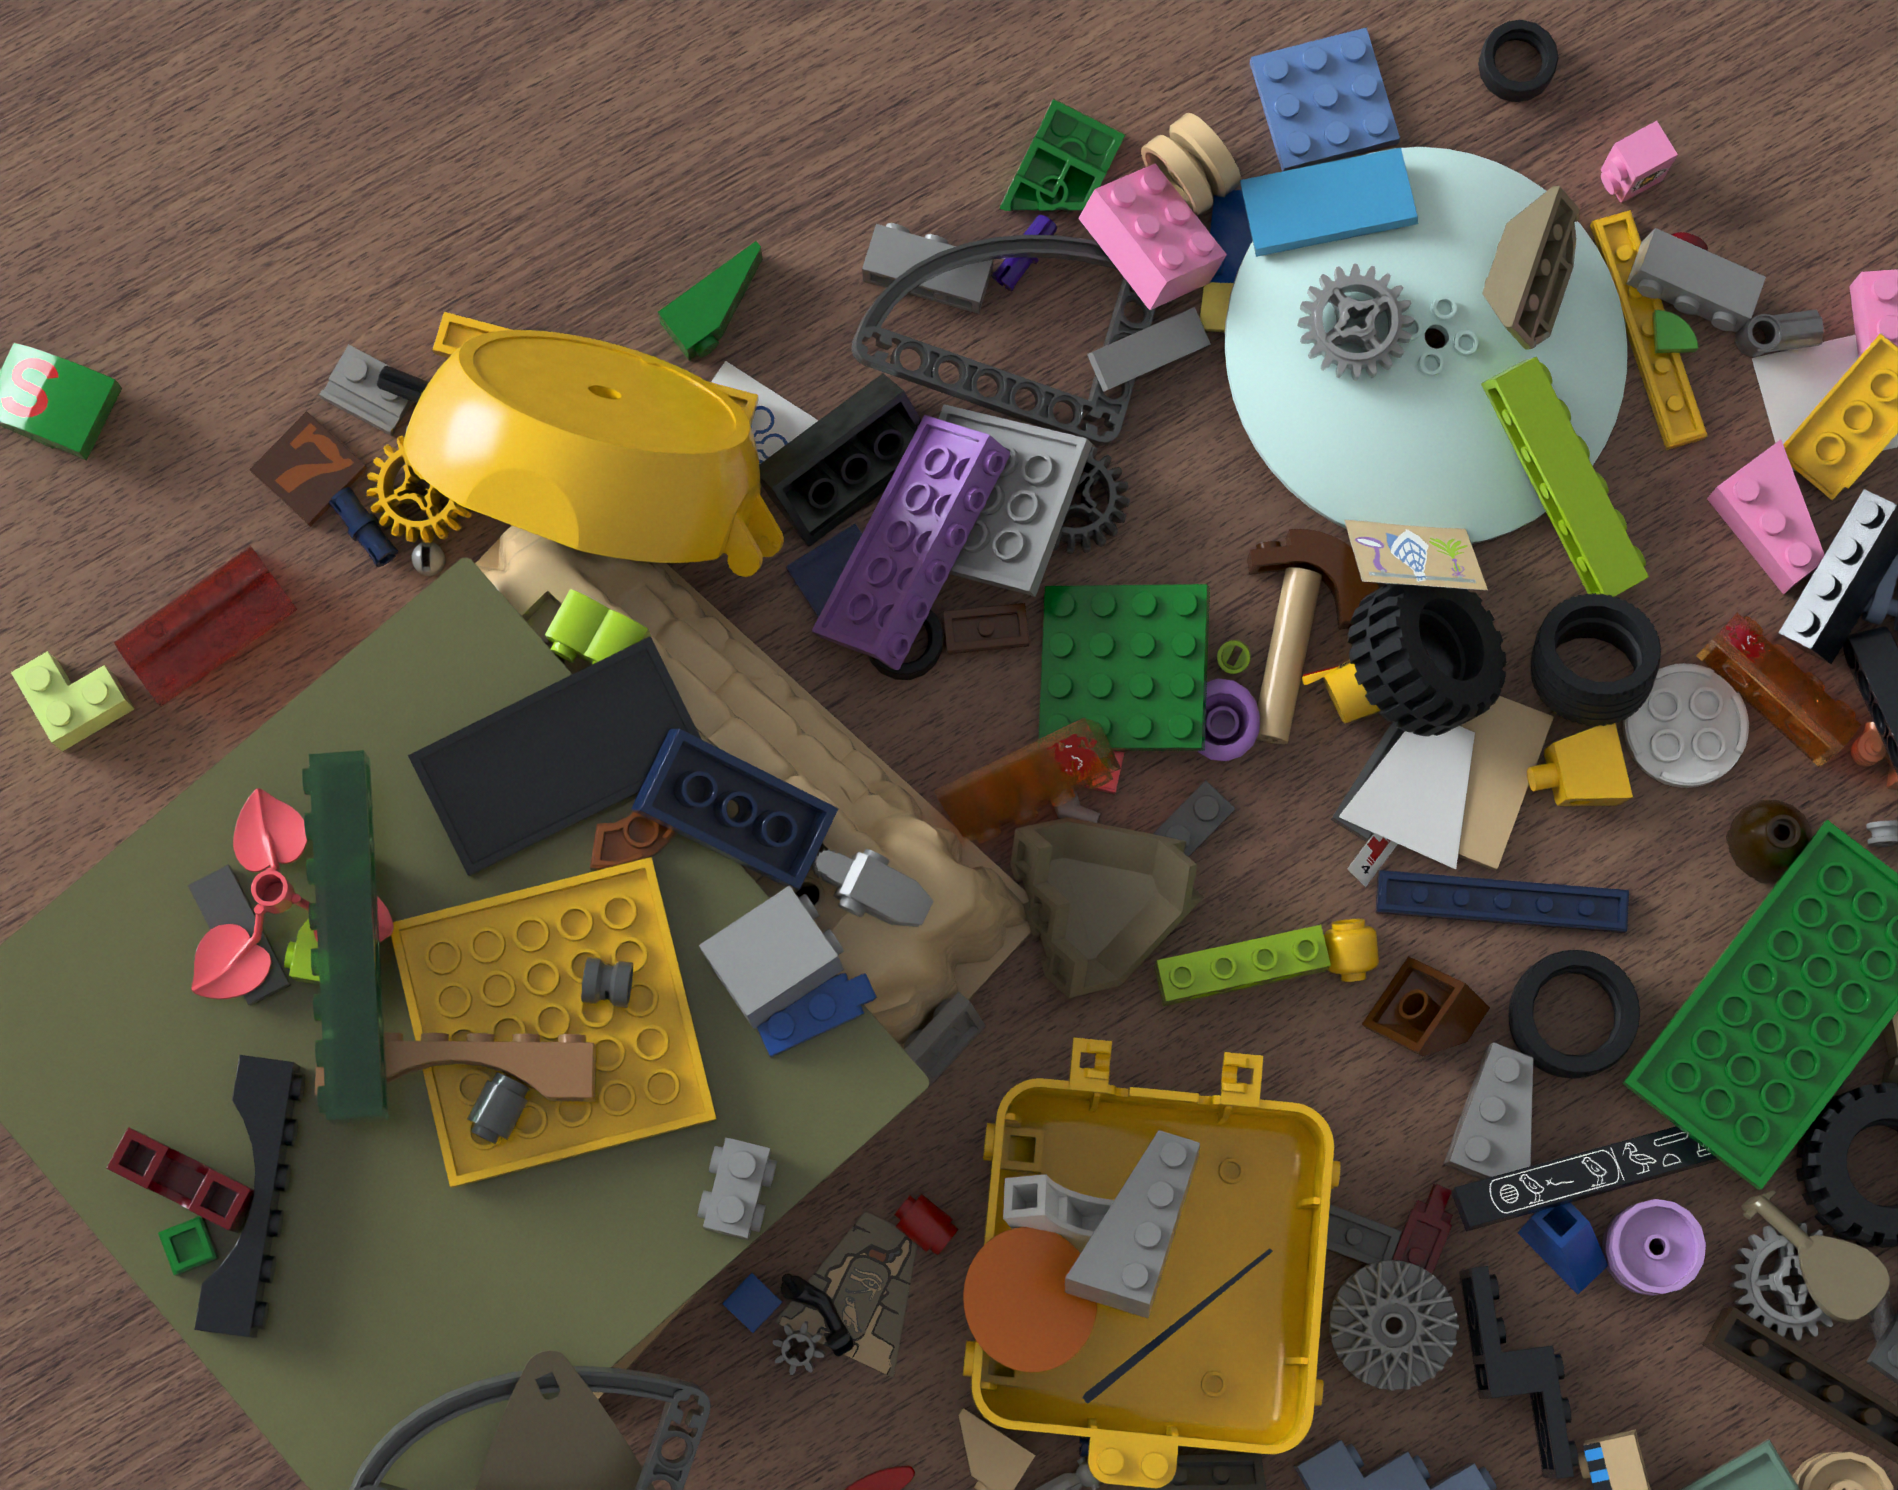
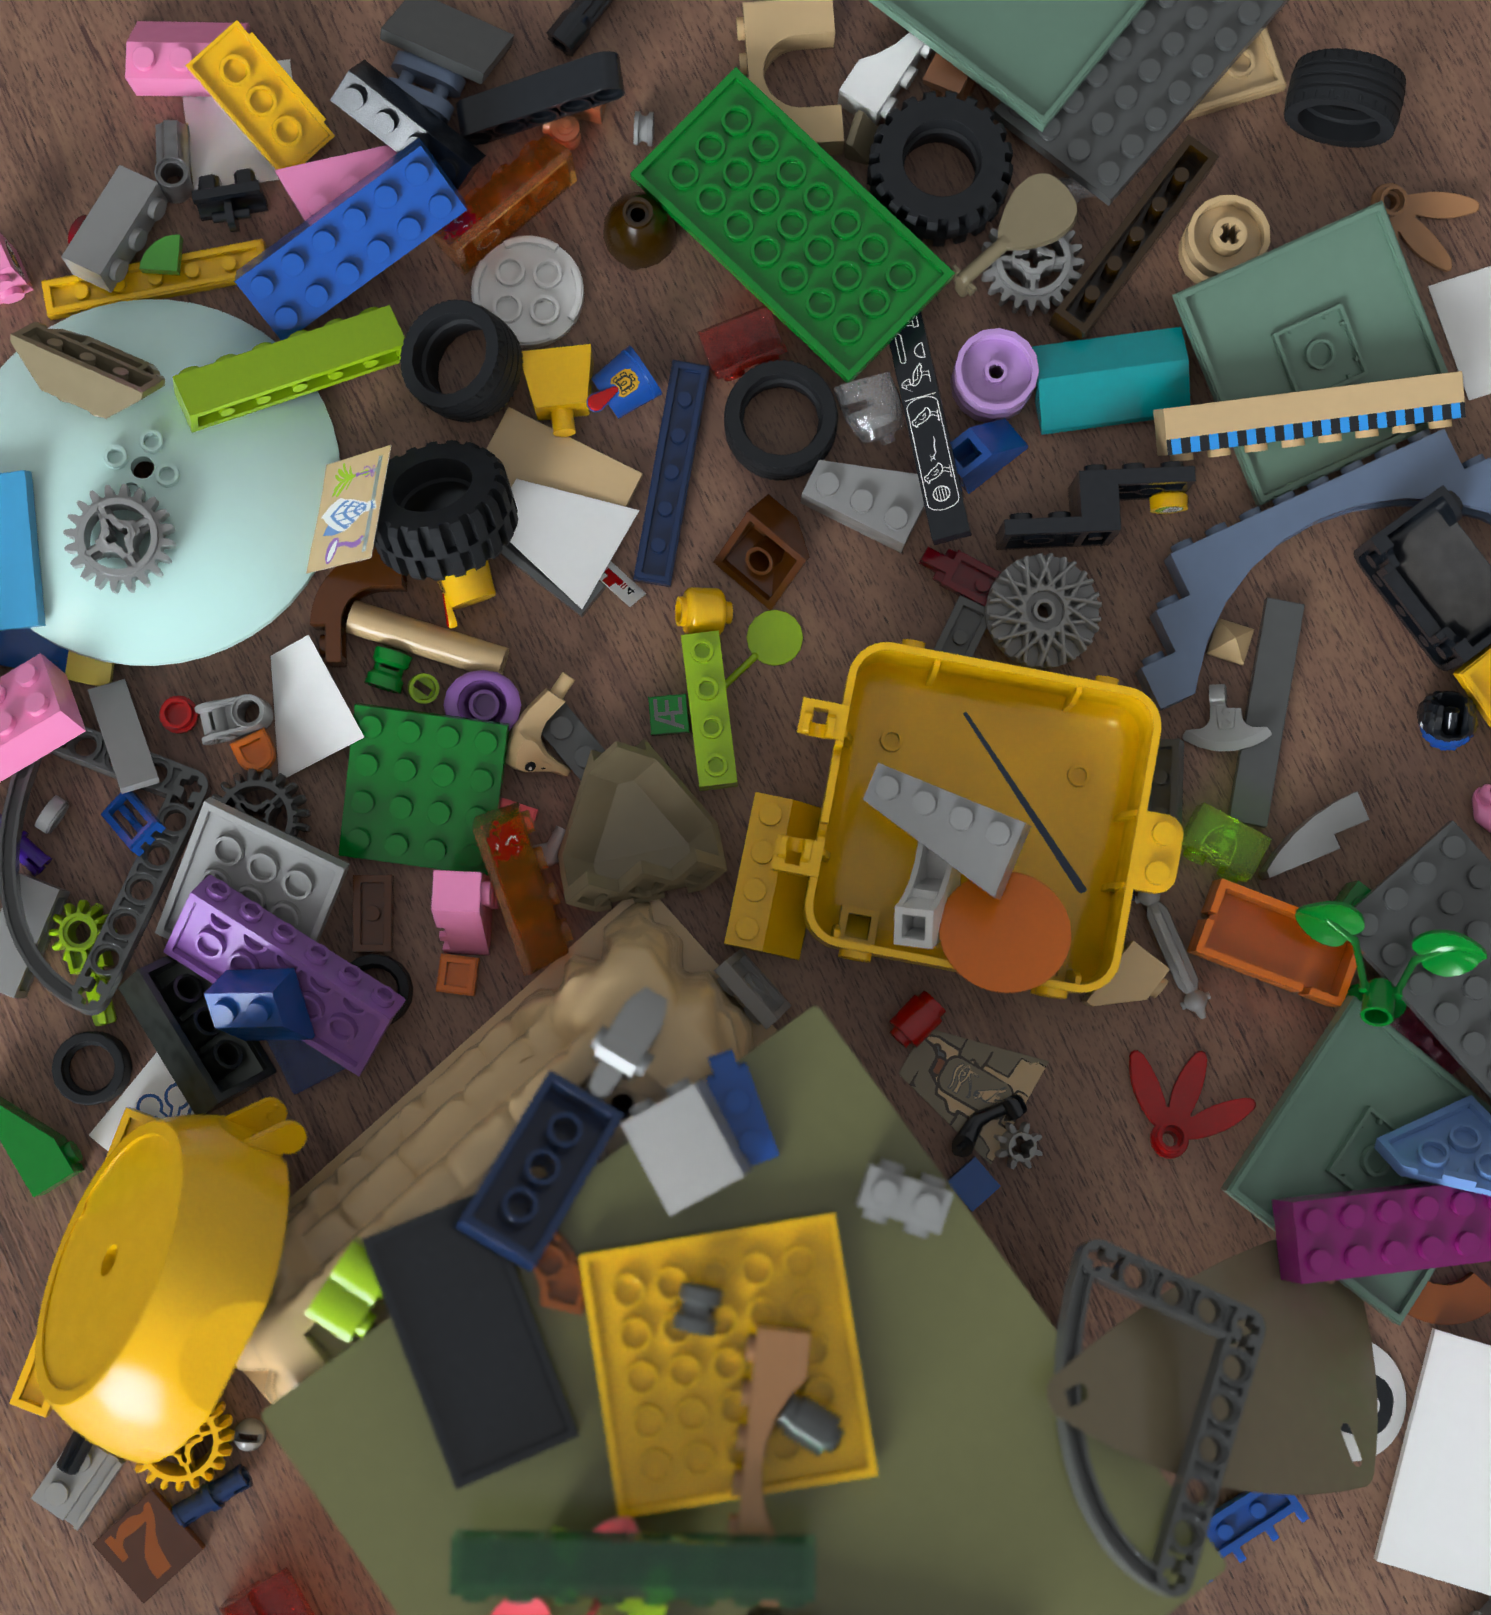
camera: 85 degrees left, 5 degrees up
none -> light grey tile [34,795,69,834]
none -> lime gear [48,900,118,1026]
none -> black tyre [51,1031,132,1105]
none -> blue tile [101,791,166,857]
none -> red plate [159,695,199,734]
none -> black hips [192,168,268,232]
none -> light grey piece [194,694,274,745]
none -> blue slope [204,968,315,1041]
none -> orange tile [230,728,276,773]
none -> blue brick [234,138,467,340]
none -> white sticker [271,635,364,777]
none -> green wheel [364,646,412,694]
none -> bright pink wedge [431,870,500,955]
none -> orange tile [436,953,480,996]
none -> tan animal [505,672,575,776]
none -> blue hat [587,345,663,419]
none -> green tile [648,694,689,736]
none -> clear red bracket [697,305,787,381]
none -> yellow slope [724,792,821,960]
none -> lime piece [725,610,803,689]
none -> clear helmet [833,371,905,446]
none -> teal slope [1032,327,1190,435]
none -> yellow tile [1149,491,1188,514]

